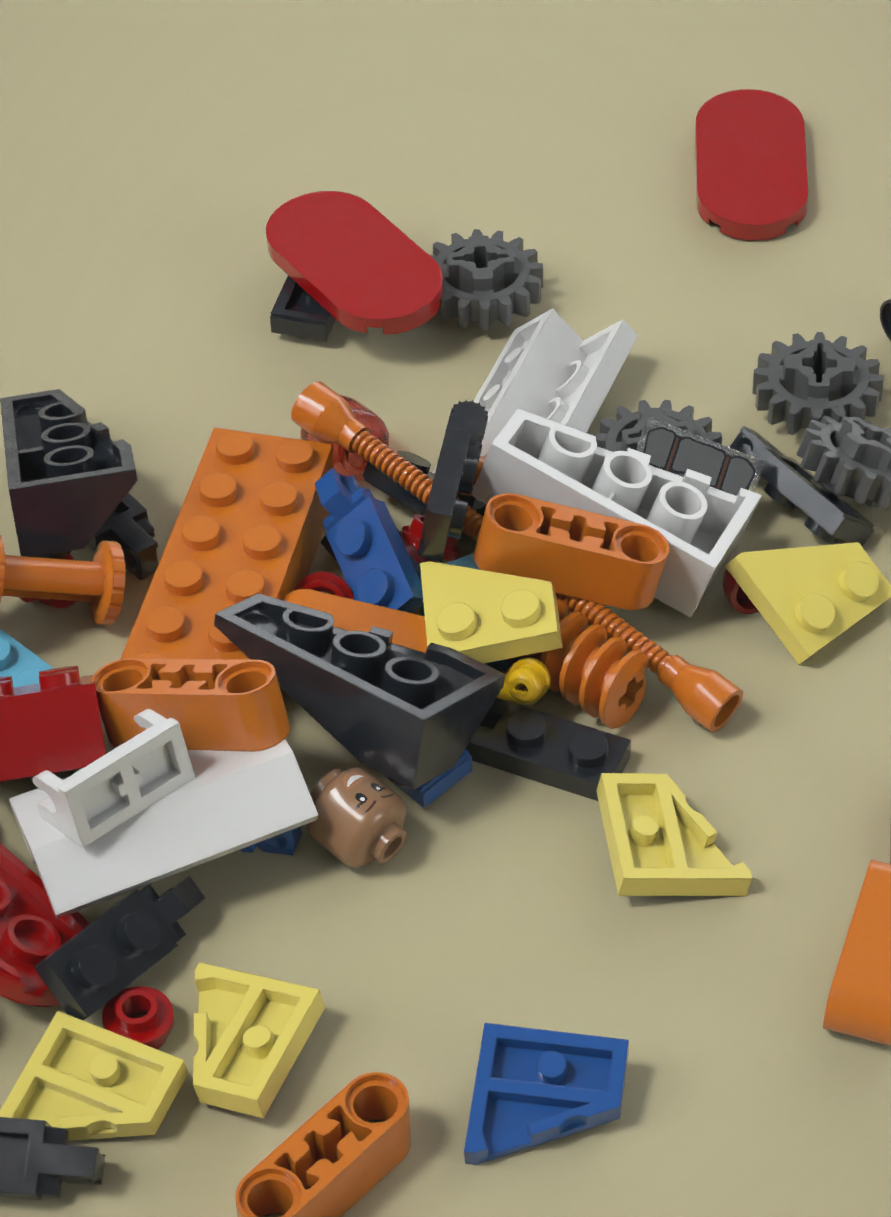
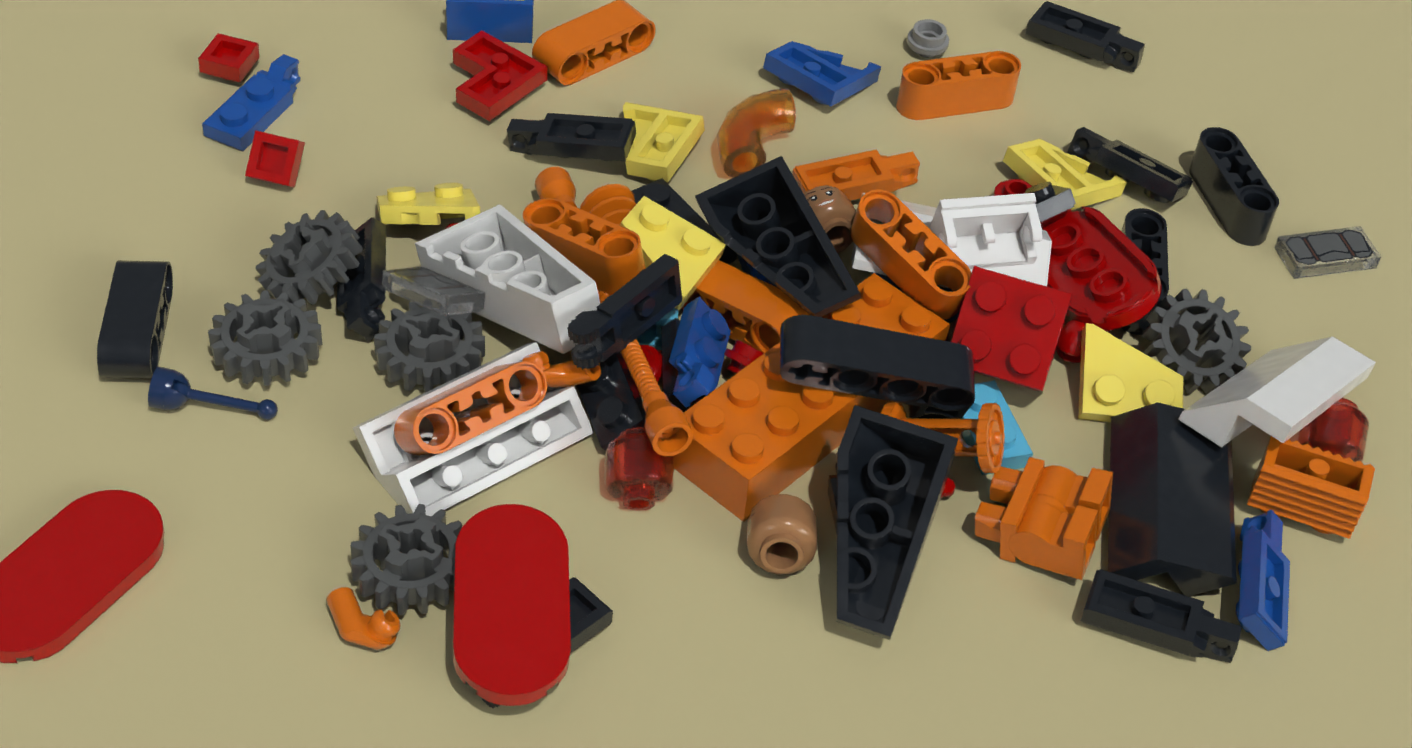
camera: 155 degrees left, 0 degrees up
light yellow wing [193,962,325,1118] -> none
none -> dark blue hinge [148,366,278,420]
none -> orange arm [326,587,401,650]
none -> orange beam [394,362,547,455]
none -> black hinge [507,113,636,162]
none -> clear orange cylinder [717,89,796,178]
none -> medium nougat head [747,494,817,575]
none -> black beam [780,315,975,419]
none -> orange hinge [792,149,920,201]

